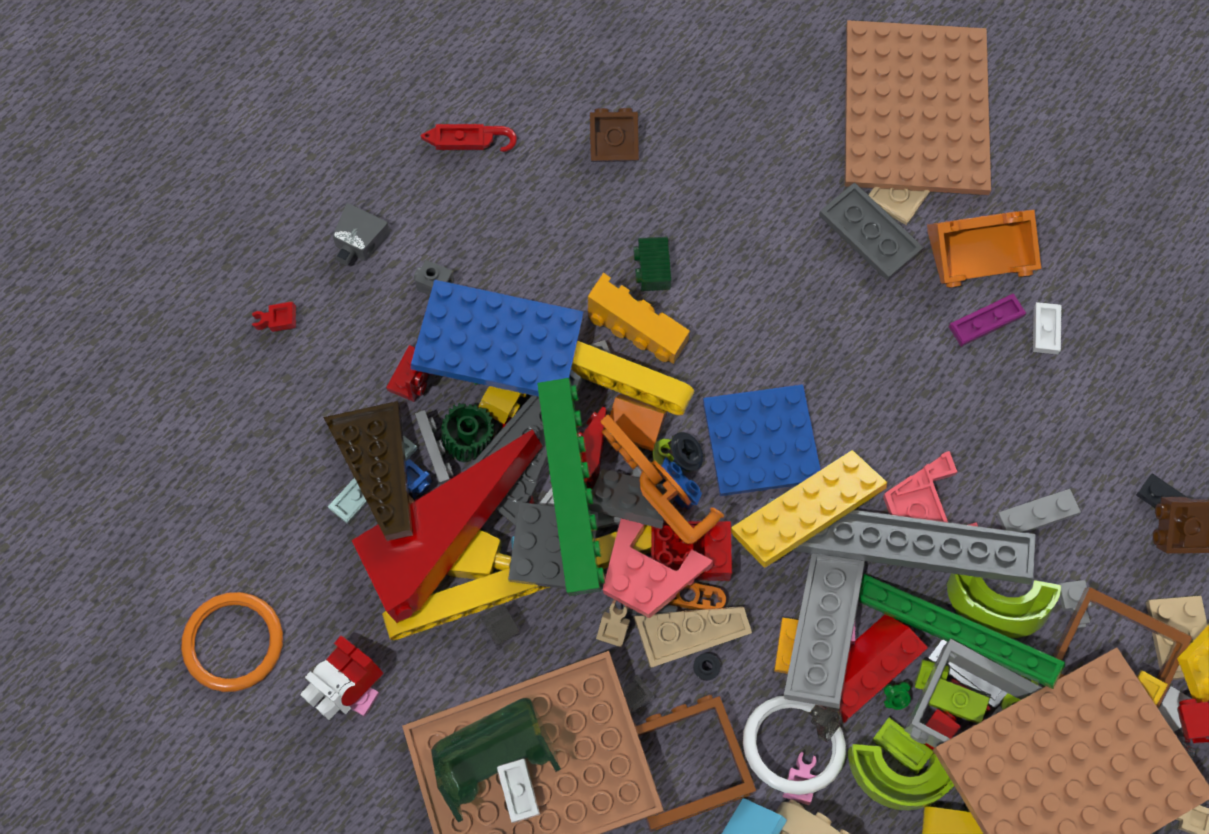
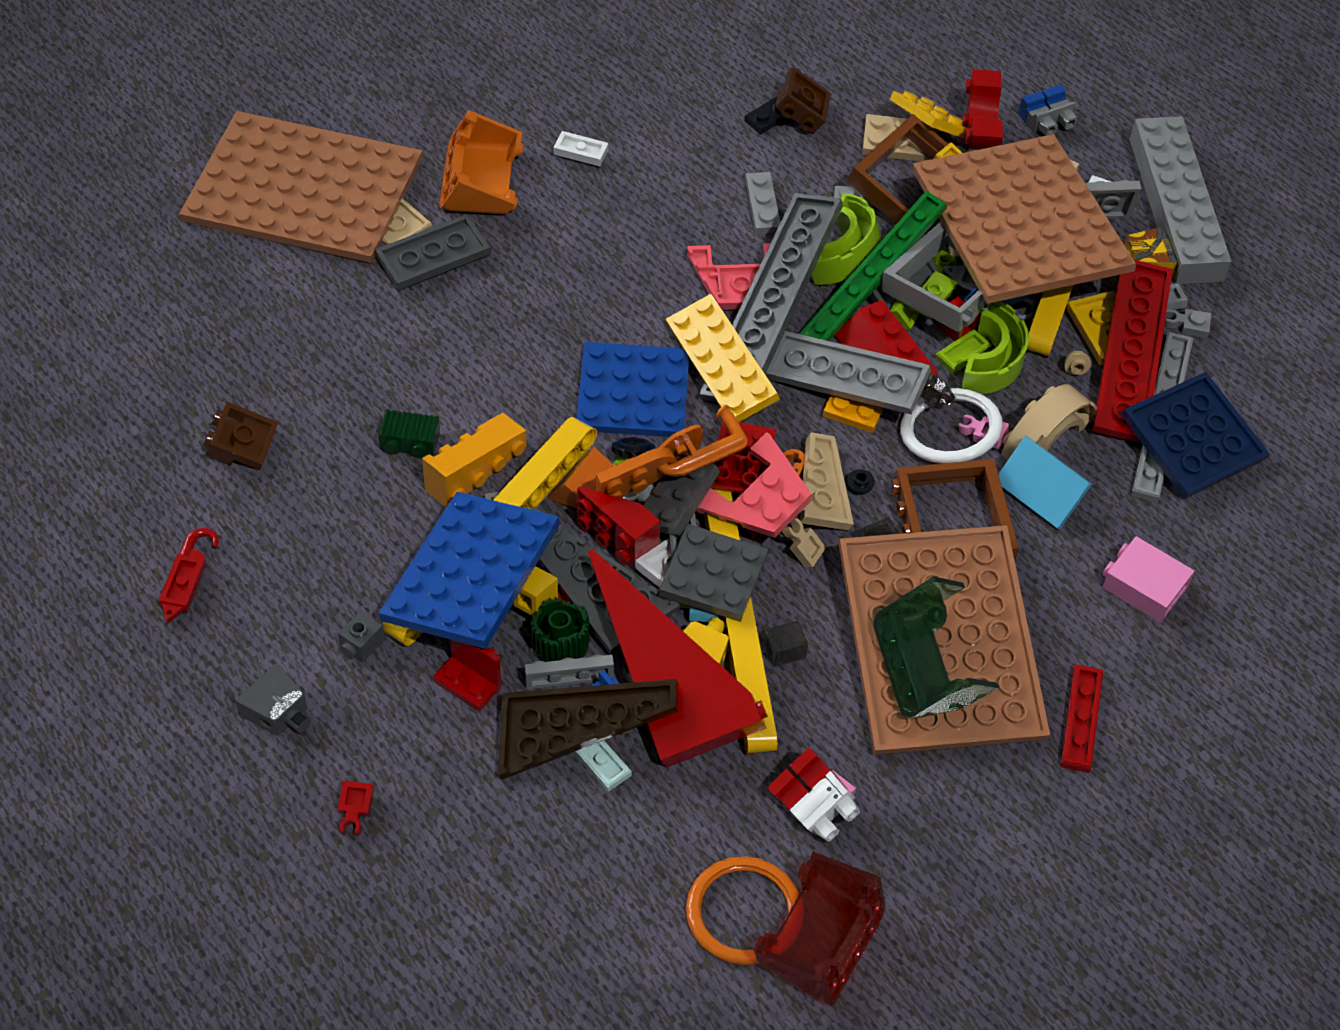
camera: 80 degrees left, 15 degrees down
white plate [497,759,540,823] -> none
green brick [537,378,605,596] -> none
green plate [883,682,910,710] -> none
magenta tile [948,293,1027,347] -> none
none -> clear red windscreen [754,852,885,1006]

